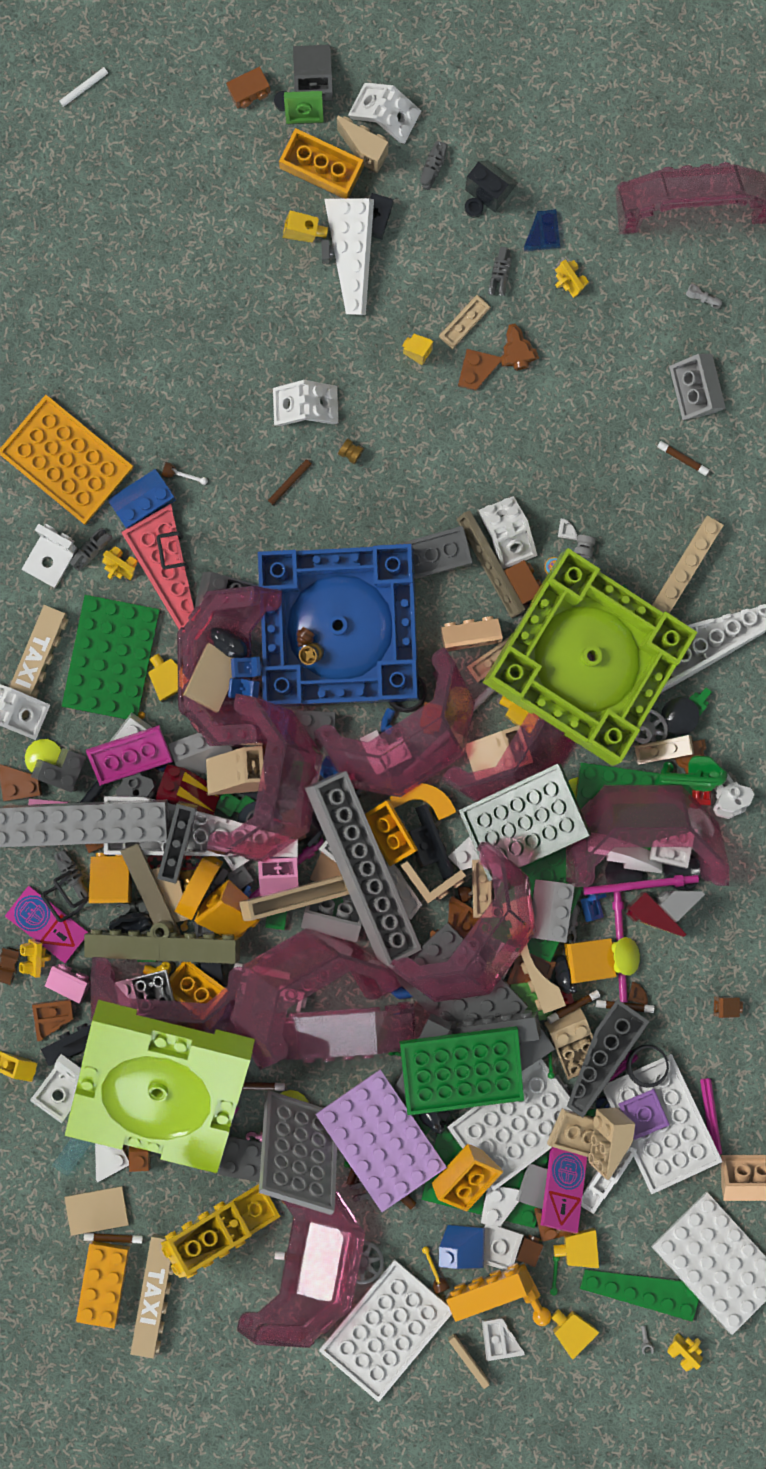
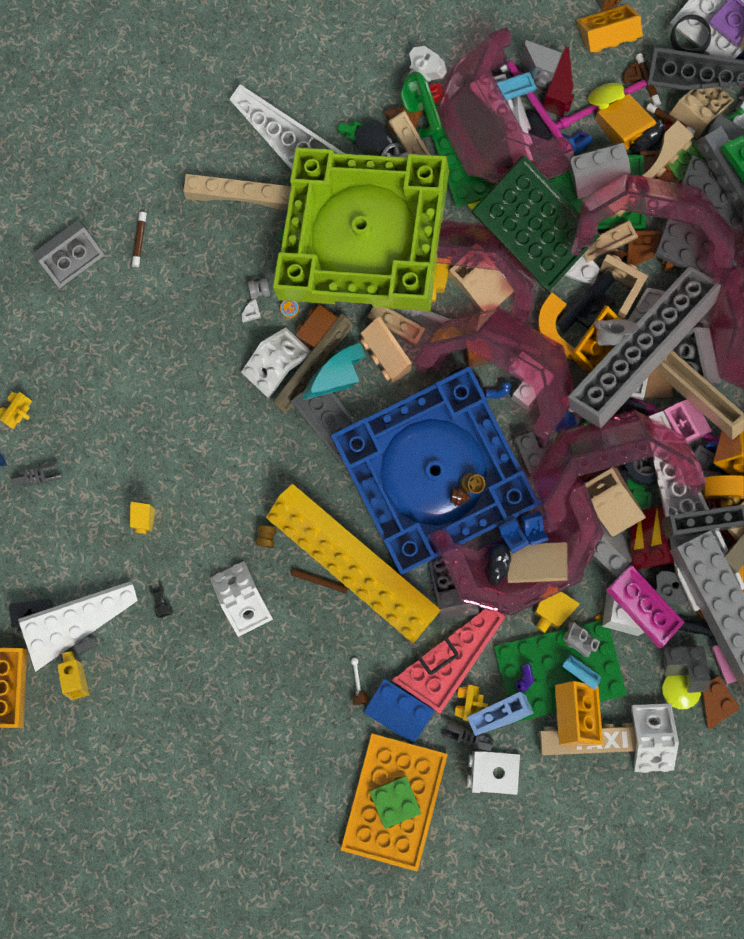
camera: 110 degrees left, 5 degrees down
tan tile [439,295,491,349] -> none
dark orange wing [458,349,501,391] -> none
dark orange rock [501,323,539,371] -> none
none -> pearl dark grey piece [150,583,174,618]
none -> yellow brick [266,484,441,643]
none -> teal slope [302,343,366,400]
none -> bright green plate [370,776,422,829]
none -> light blue slope [467,692,534,736]
none -> medium azure tile [495,72,537,102]
none -> dark purple arm [515,664,534,693]
none -> light orange slope [555,681,603,747]
none -> medium azure tile [562,654,601,690]
none -> light grey hips [563,622,600,657]
none -> light orange slope [576,4,643,53]
none -> light grey piece [593,319,638,345]

